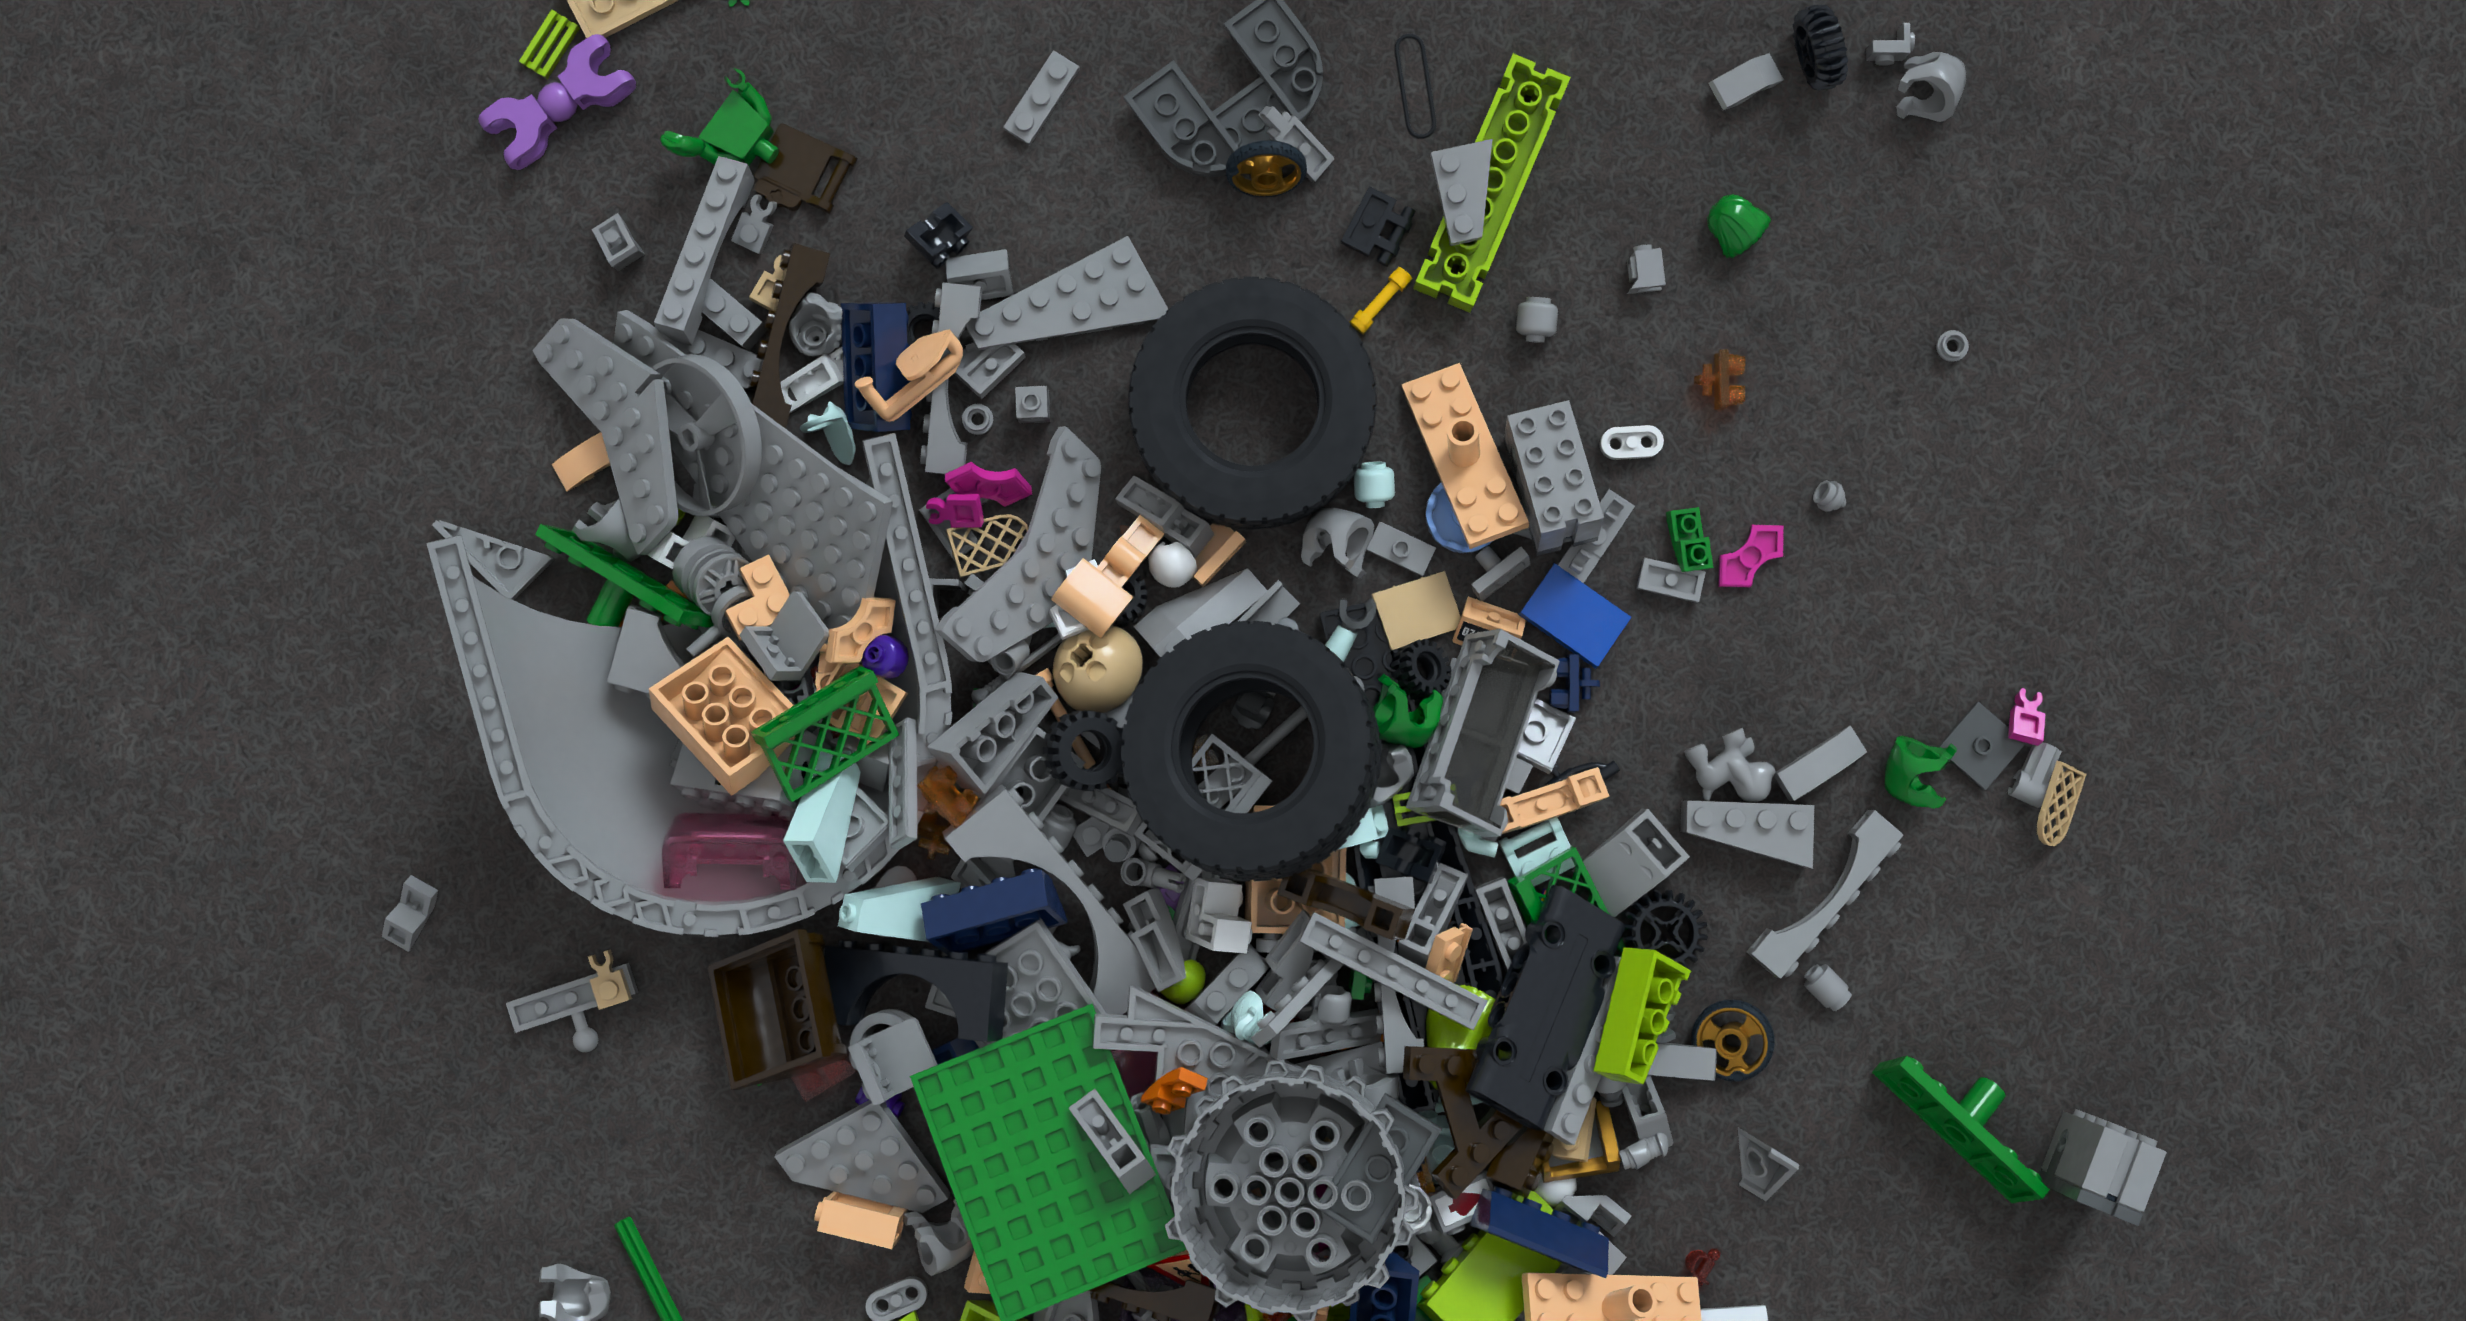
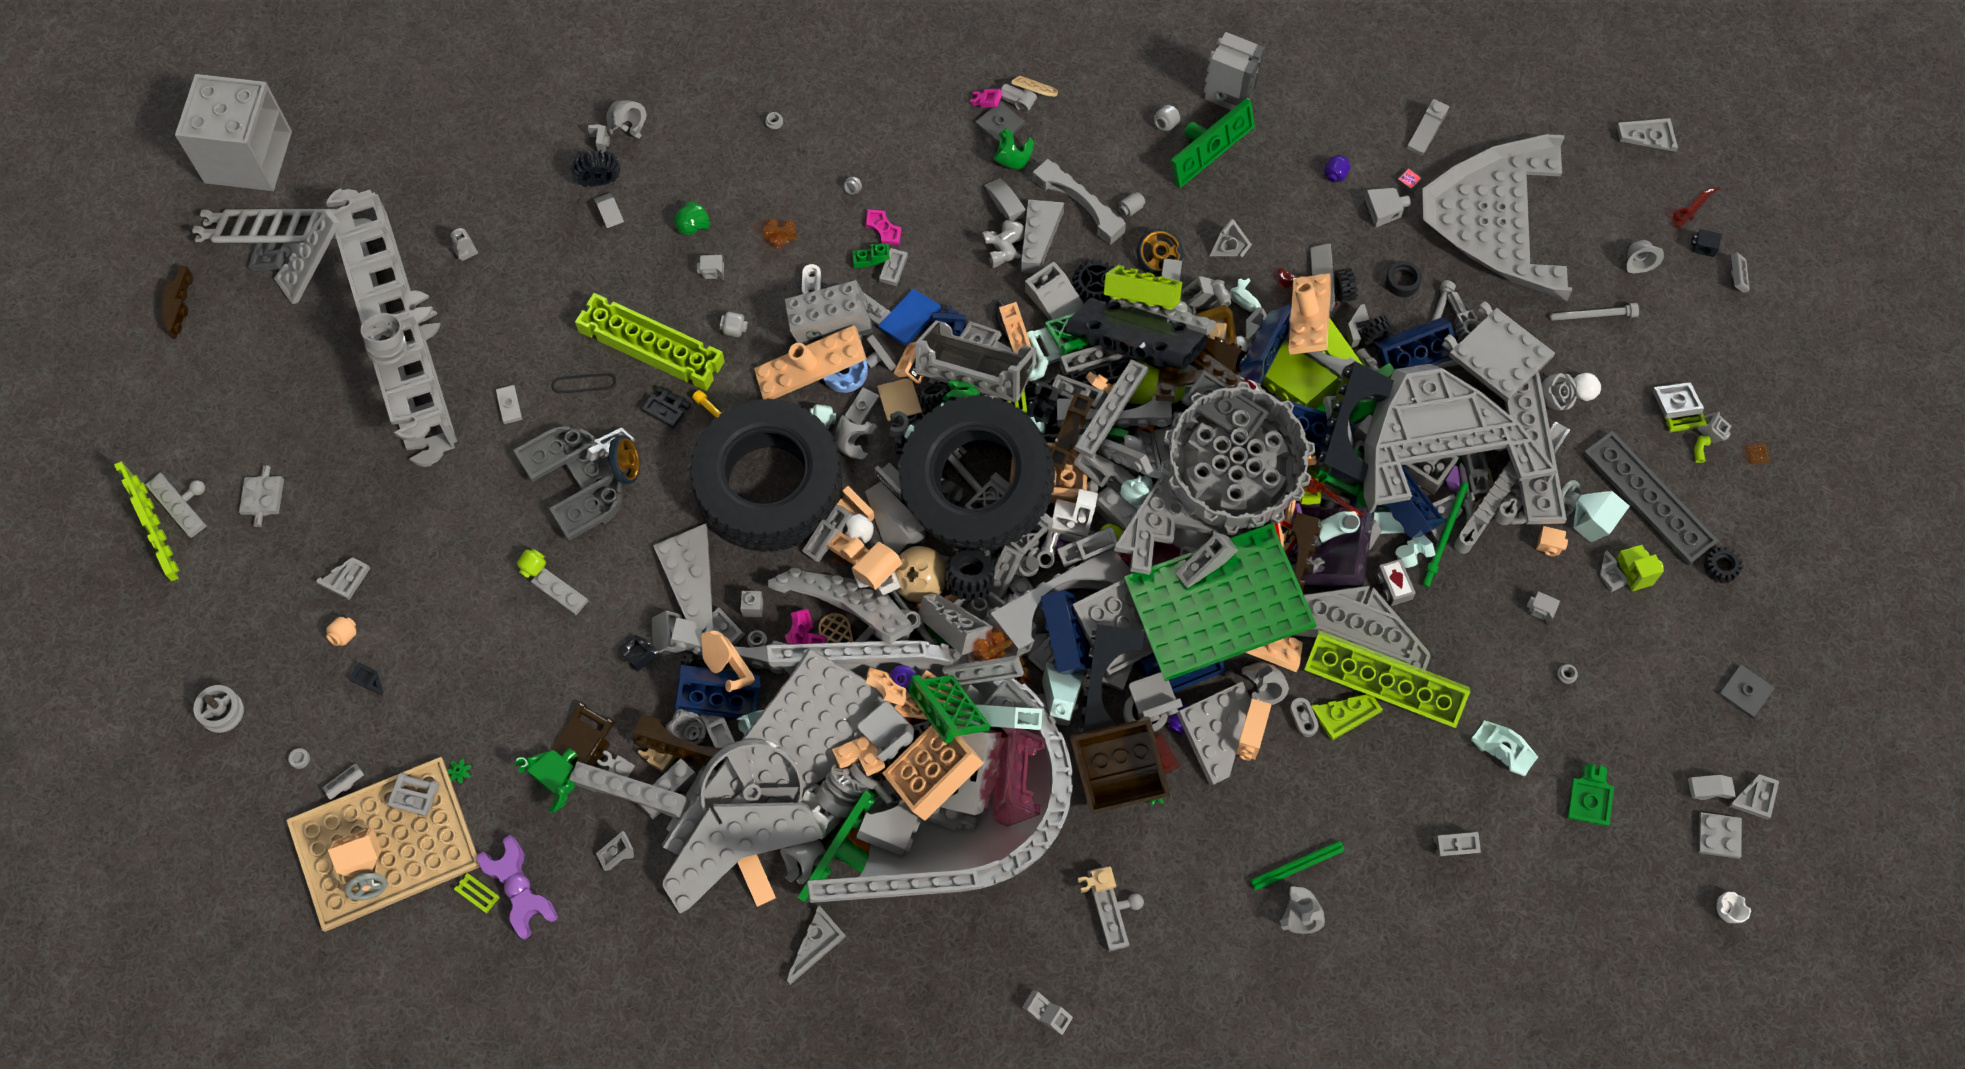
camera: 90 degrees left, 20 degrees down
orange slope [1140,1067,1208,1115] -> none
light grey wing [1430,139,1493,246] -> none
none -> lime head [517,548,546,578]
none -> light grey head [1154,105,1180,131]
none -> light aqua piece [1229,278,1261,312]

